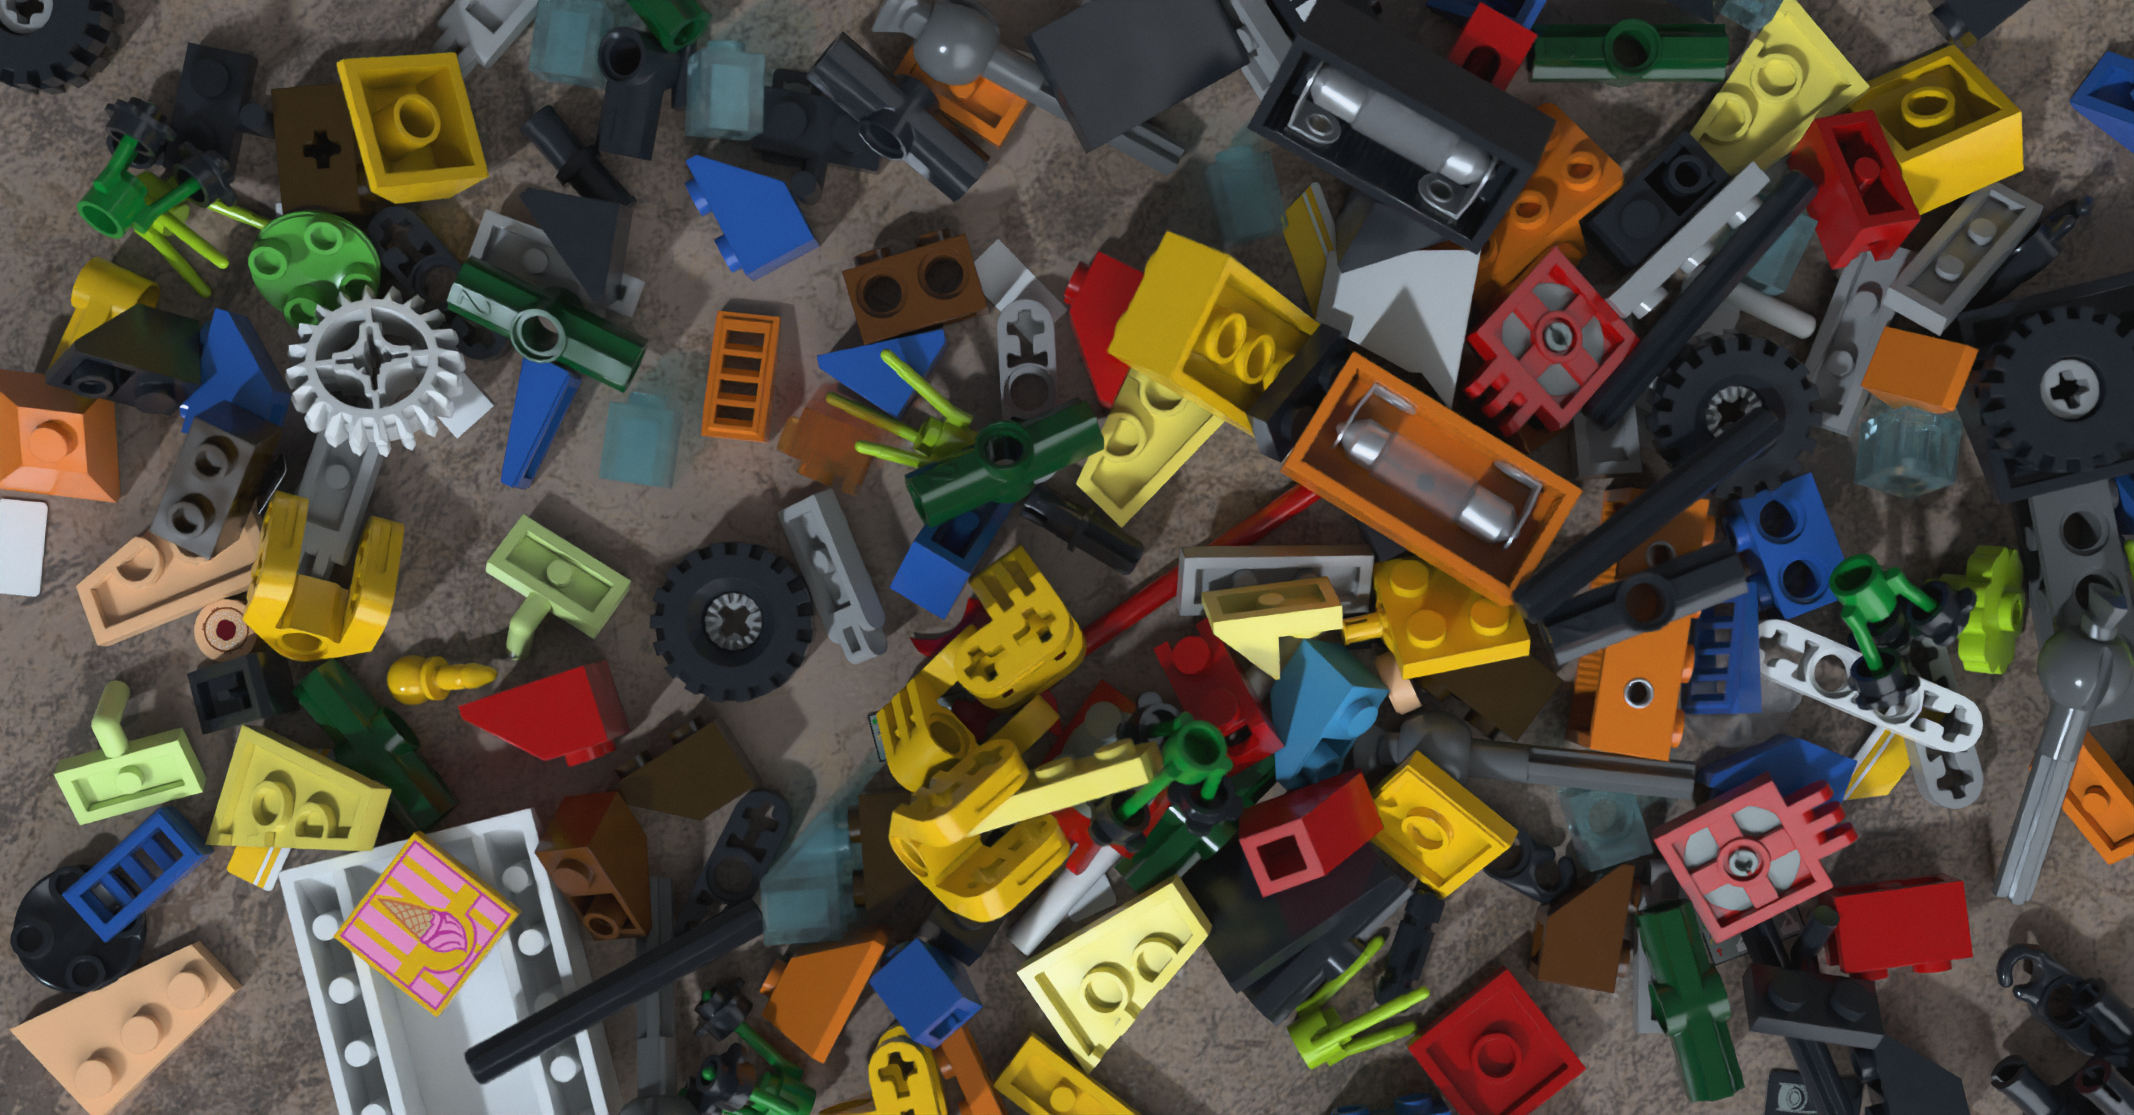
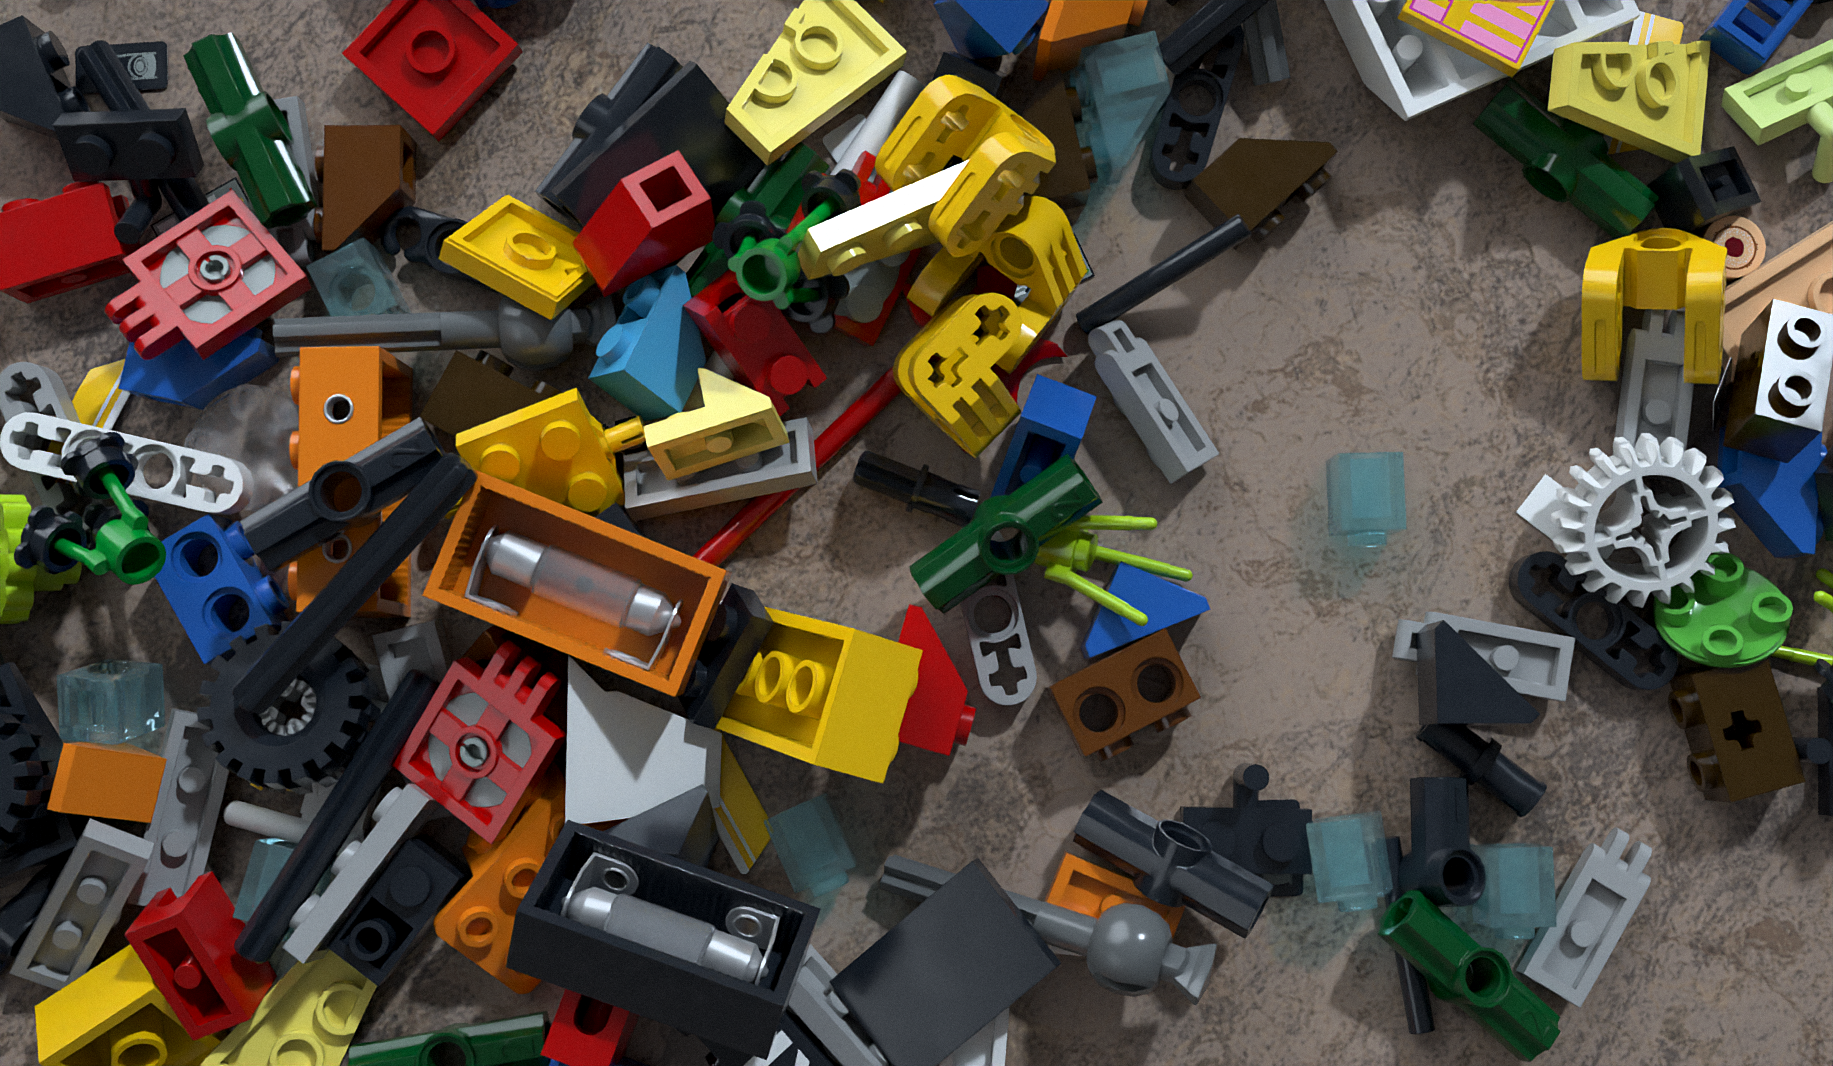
camera: 175 degrees right, 5 degrees down
yellow slope [336,52,489,204] -> none
yellow bar [386,655,498,705] -> none
dark green piece [447,255,649,393] -> none
red slope [458,660,630,767] -> none
yellowish green plate [486,514,631,661] -> none
blue slope [500,358,582,490] -> none
reddish brown slope [534,791,652,941] -> none
black bush [650,542,817,703] -> none
blue slope [684,155,820,282] -> none
orange slope [701,310,782,444] -> none
clear orange brick [777,407,881,497] -> none
white sticker [974,239,1067,344] -> none
light yellow wing [1076,367,1224,528] -> none
lime plant [1286,935,1430,1070] -> none
light nougat tile [1374,650,1422,715] -> none
black axle [1374,888,1445,1013] -> none
blue slope [1681,582,1762,715] -> none
none -> black bar [1076,214,1252,335]

